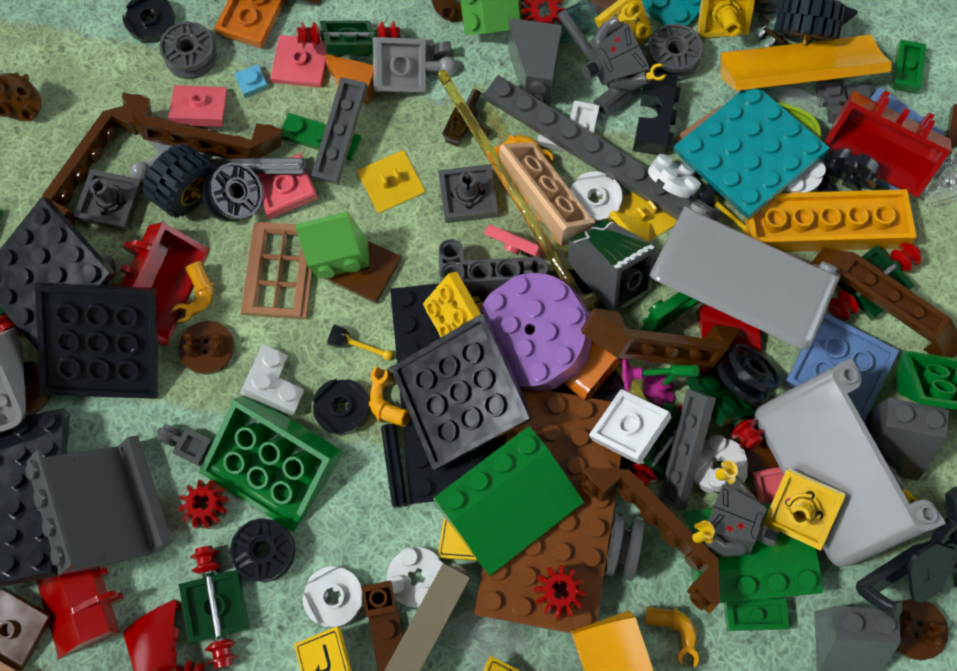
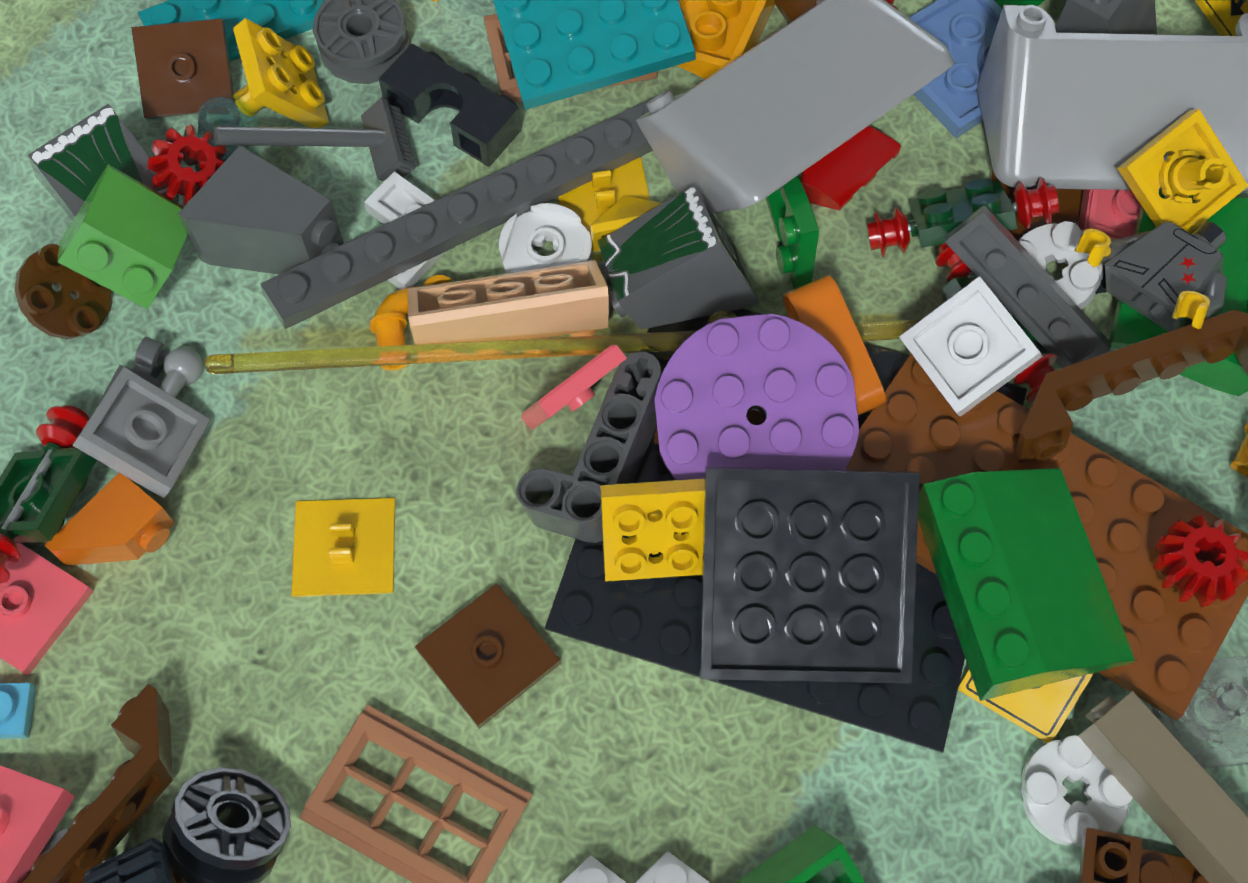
camera: 70 degrees left, 5 degrees down
dark grey axle [209,158,307,174] -> none
coral plate [256,153,319,219] -> none
green plate [282,113,362,161] -> none
bright green slope [295,211,370,279] -> none
dark grey plate [311,77,368,185] -> none
black plate [313,379,370,436] -> none
hinge [327,324,394,361] -> none
light orange piece [369,366,411,427] -> none
black axle [381,424,408,508] -> none
dark grey plate [438,164,498,223] -> none
dark brown piece [442,89,491,147] -> none
reddish brown slope [581,308,739,369] -> none
dark grey torso [582,4,666,90] -> none
dark grey wheel [604,513,644,581] -> none
dark pink plant [622,333,699,406] -> none
white plate [648,154,701,198] -> none
hinge [696,184,746,234] -> none
black wheel [716,343,780,405] -> none

